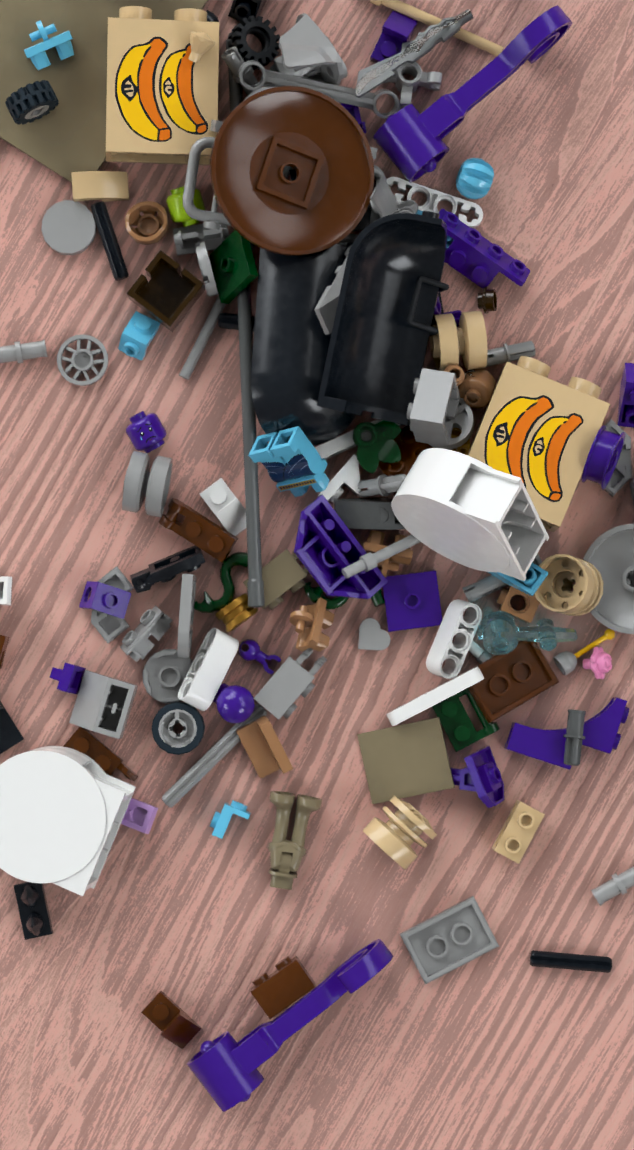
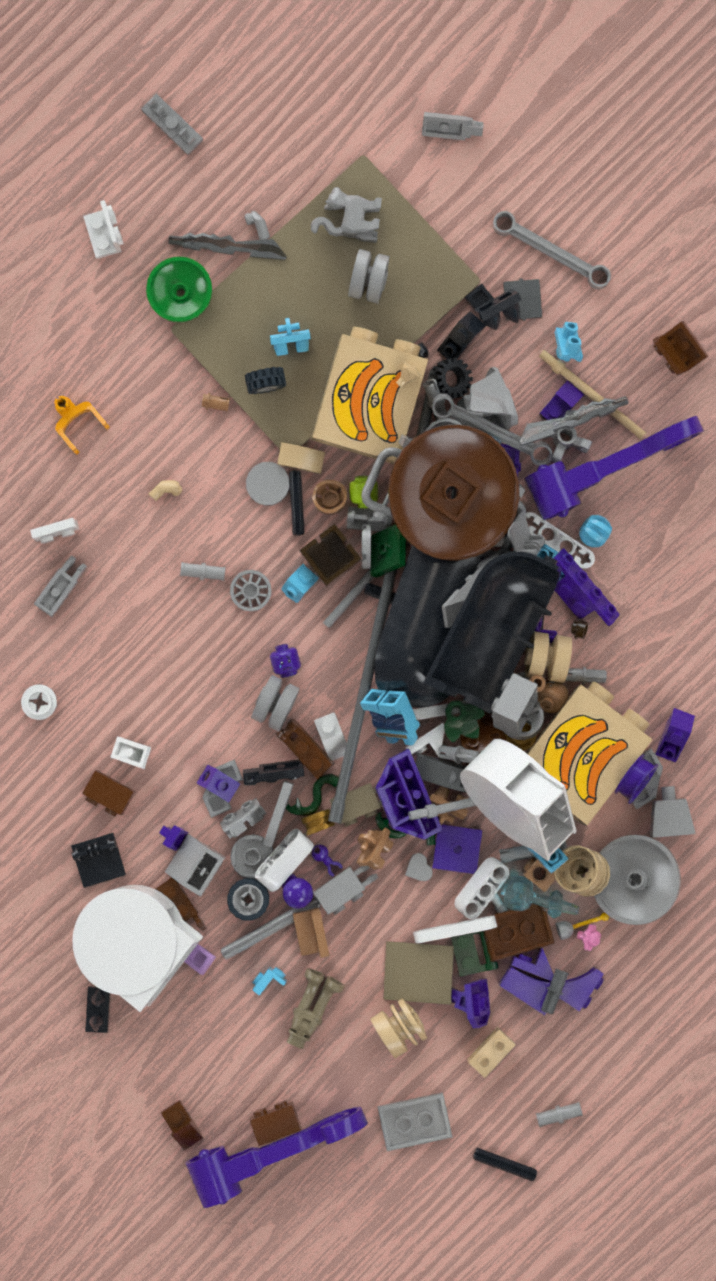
camera: 20 degrees right, 0 degrees up
none -> dark purple slope [510,948,554,981]

